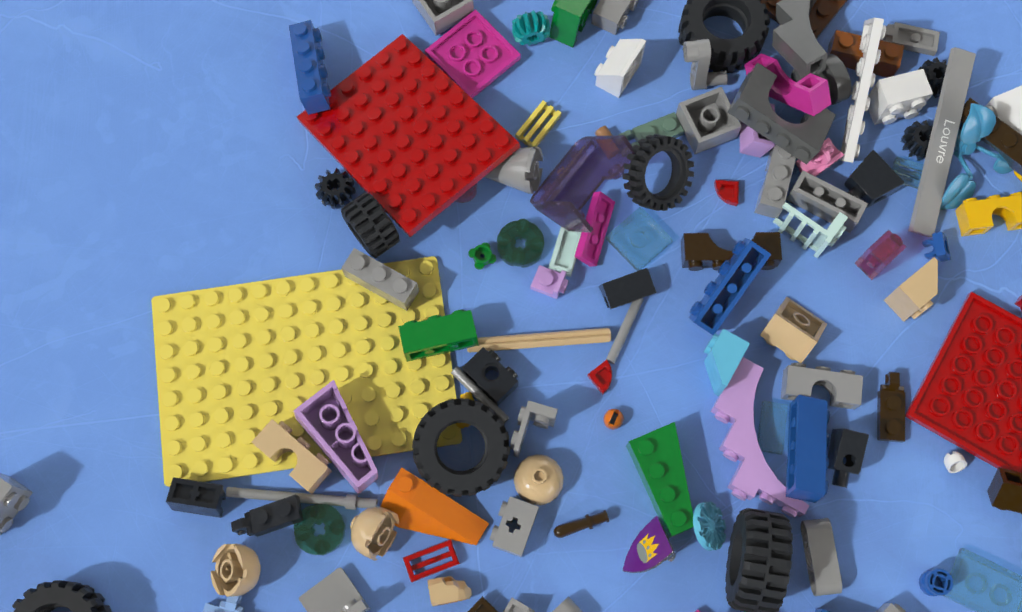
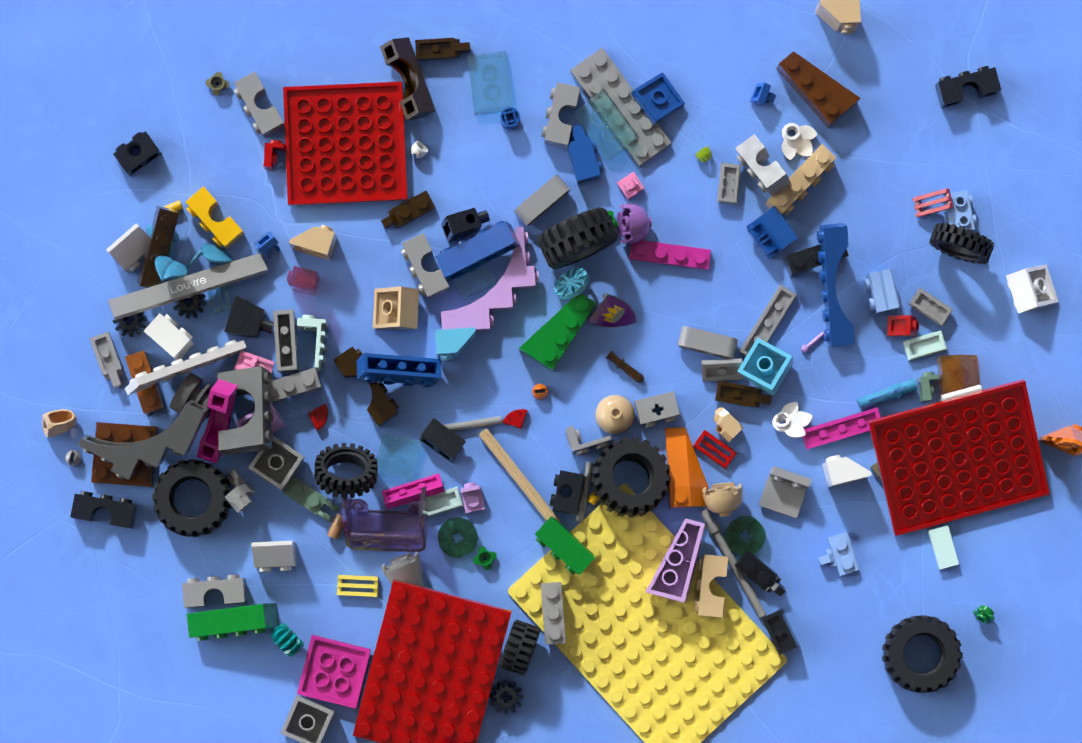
camera: 130 degrees left, 10 degrees up
tan cylinder [211,544,261,597] -> none

